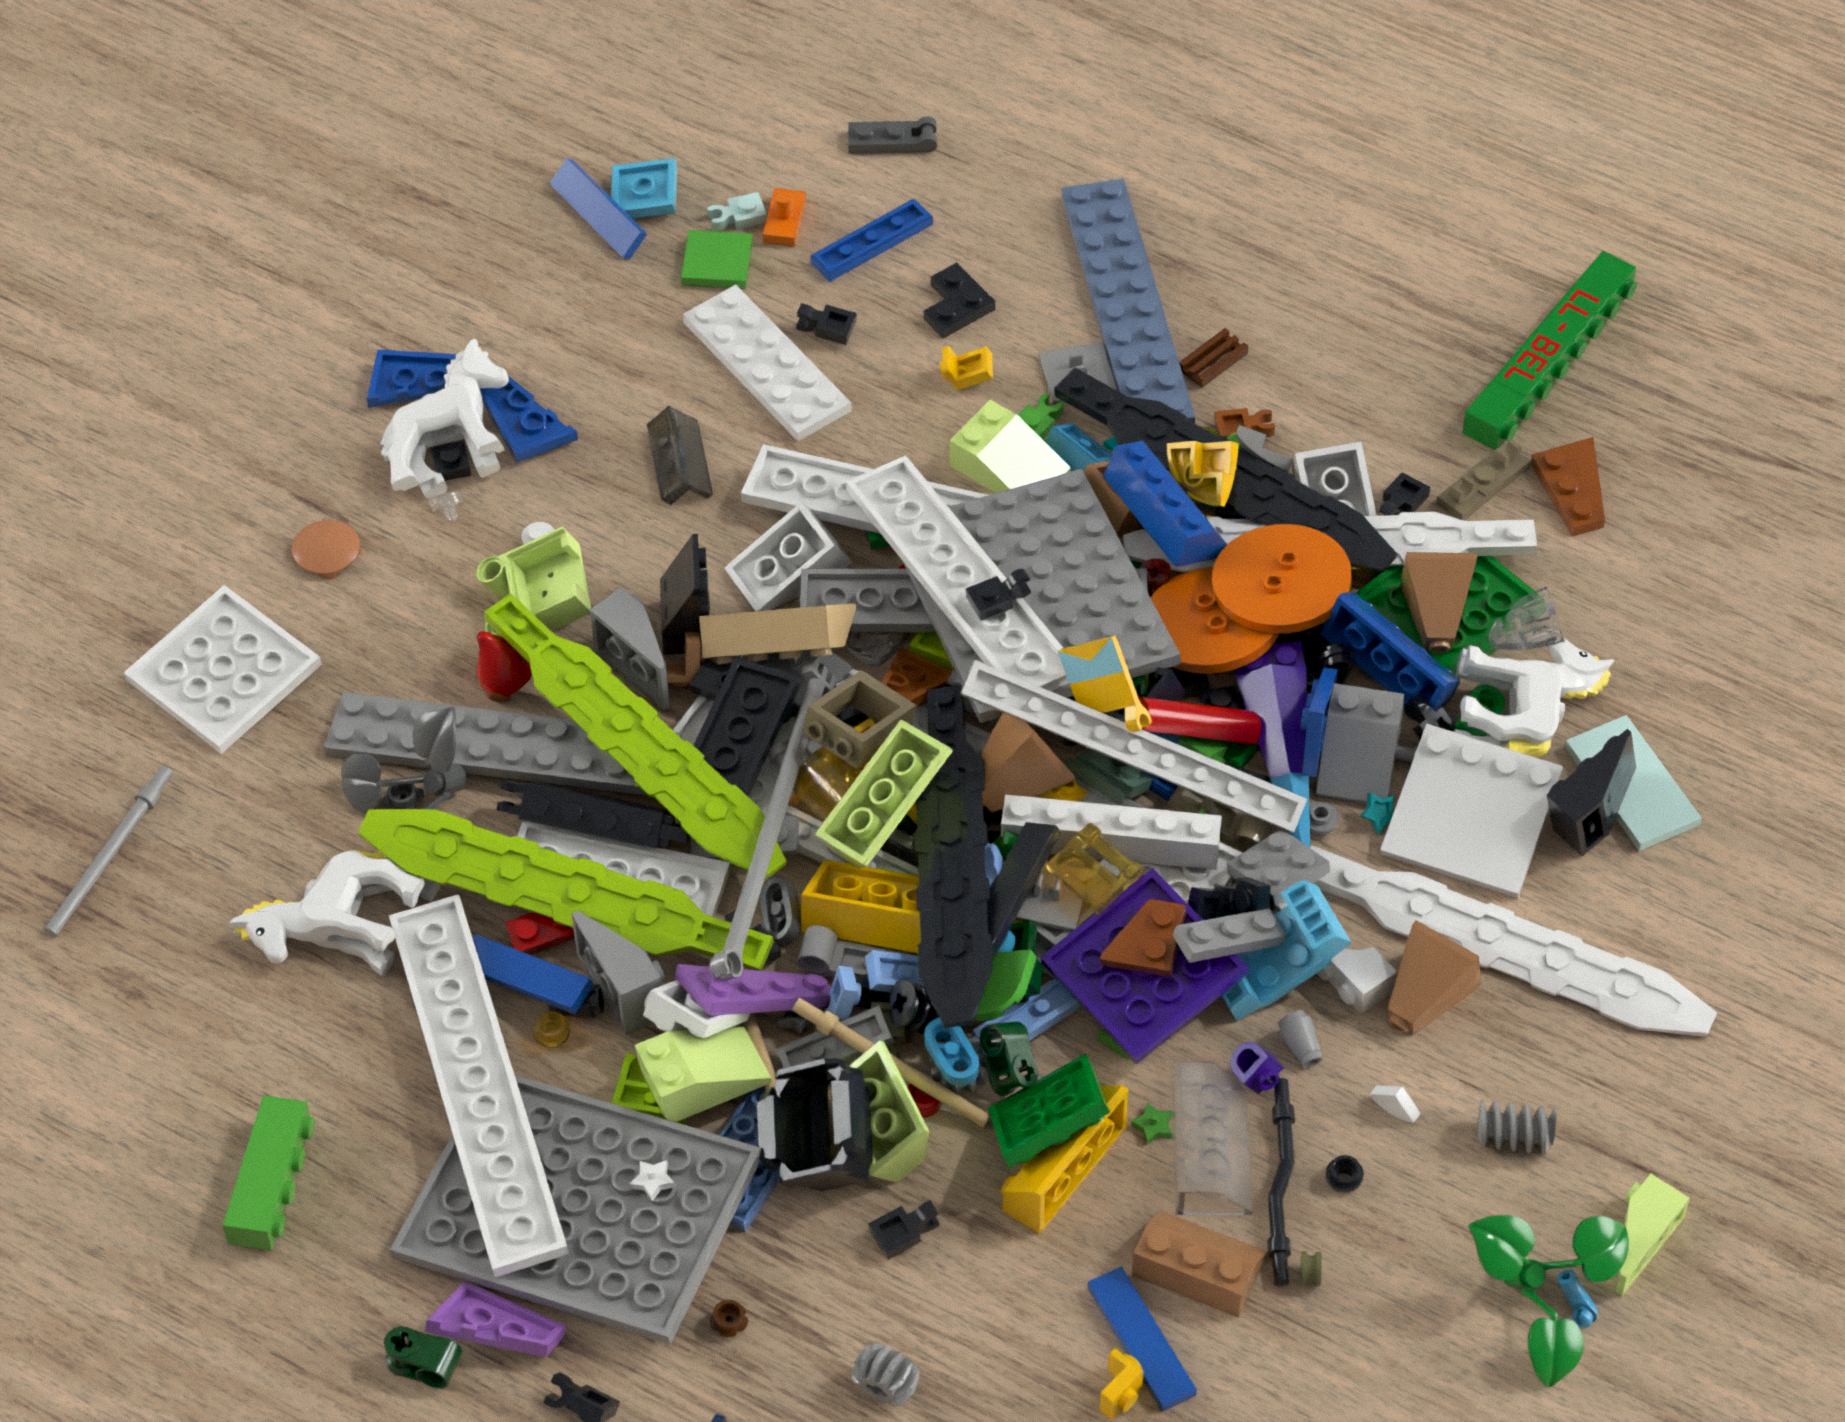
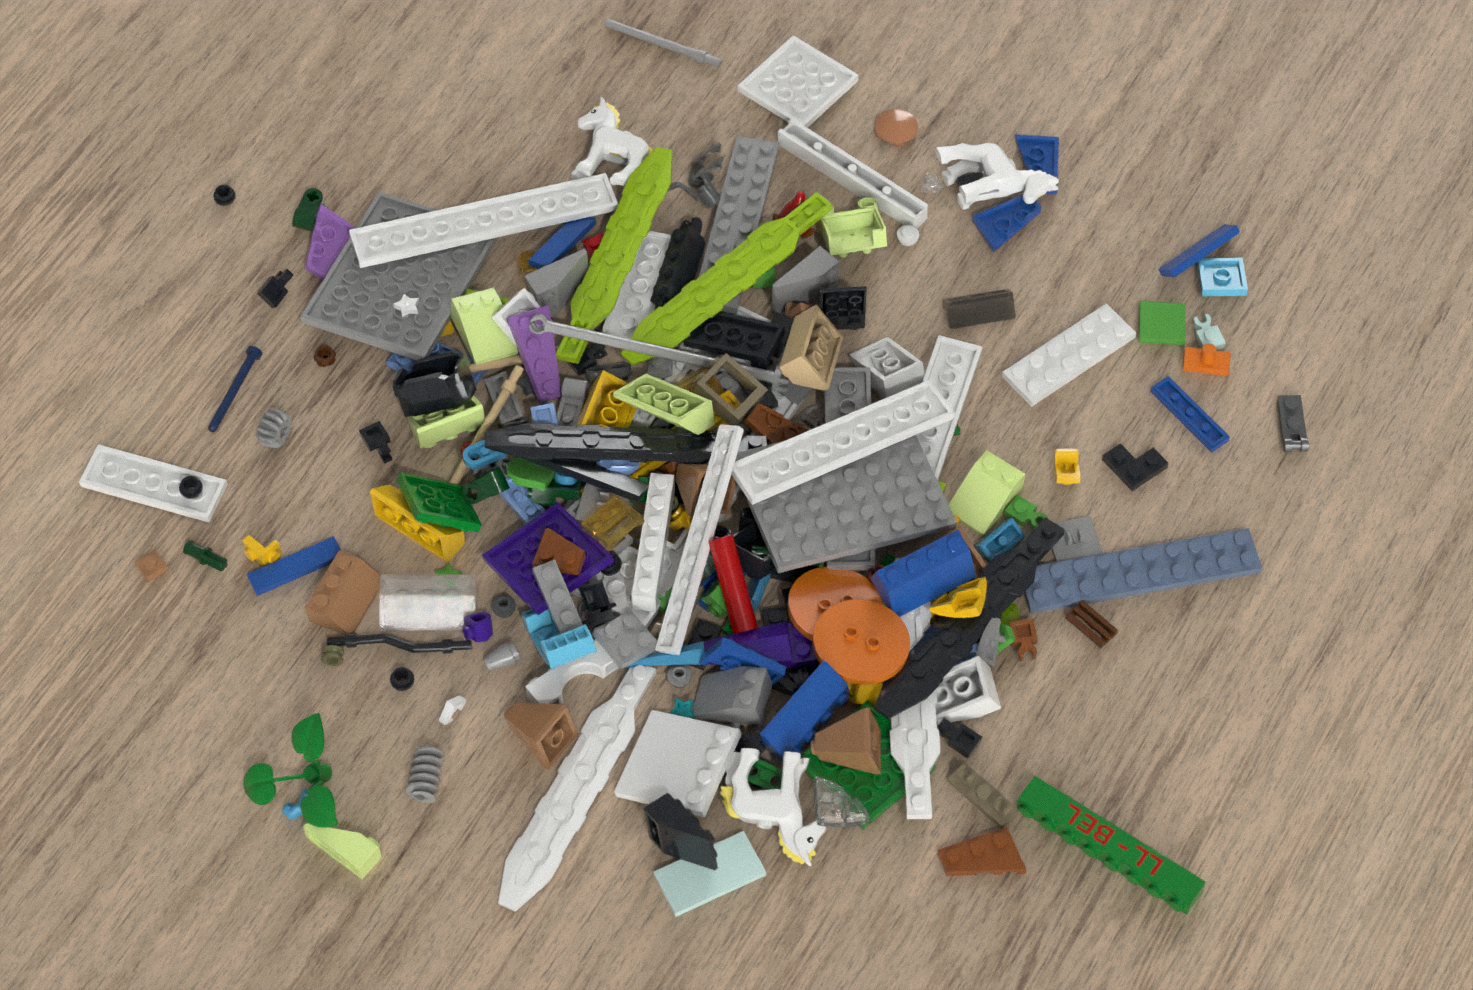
camera: 90 degrees right, 5 degrees up
bright green brick [223,1095,315,1251] -> none
black plate [796,303,857,345] -> none
light blue plate [824,966,861,1021] -> none
black plate [965,569,1031,621] -> none
yellow flag [1058,635,1152,733] -> none
none -> dark grey plate [492,595,516,618]
none -> white tile [778,118,928,229]

